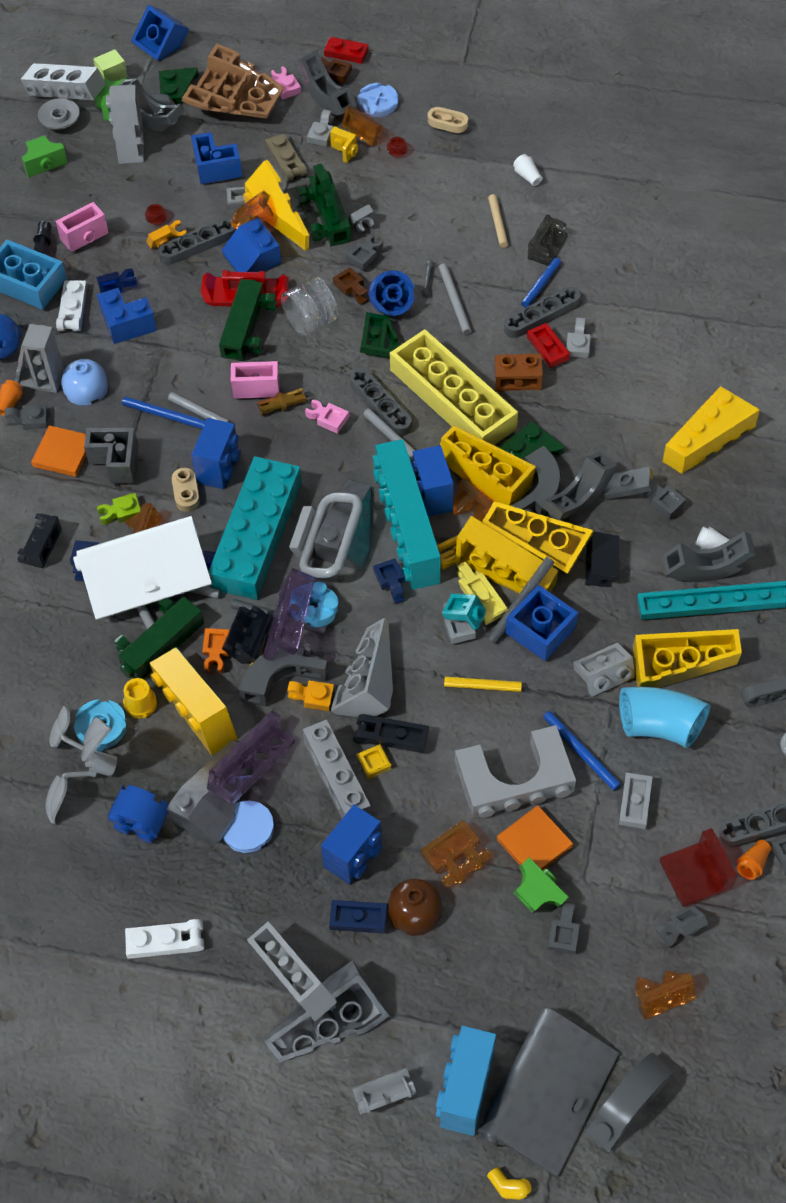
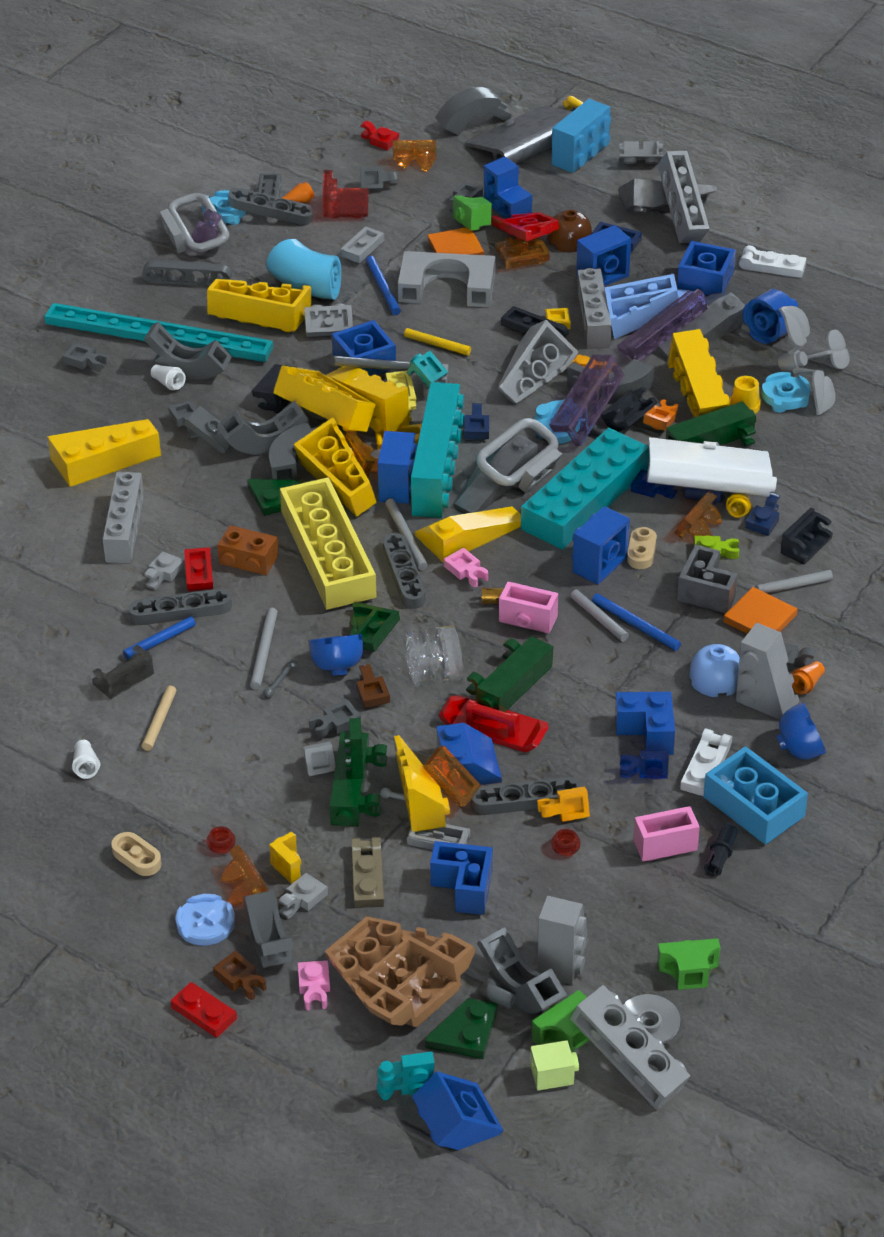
camera: 160 degrees left, 15 degrees down
none -> light grey brick [103,472,144,563]
none -> red plate [360,121,399,151]
none -> teal plate [376,1051,435,1100]
none -> yellow wedge [414,506,521,563]
none -> blue brick [484,157,533,219]
none -> red wing [491,212,559,241]
none -> light blue wedge [604,274,680,339]
none -> blue brick [677,241,736,296]
none -> light grey bar [756,570,833,594]

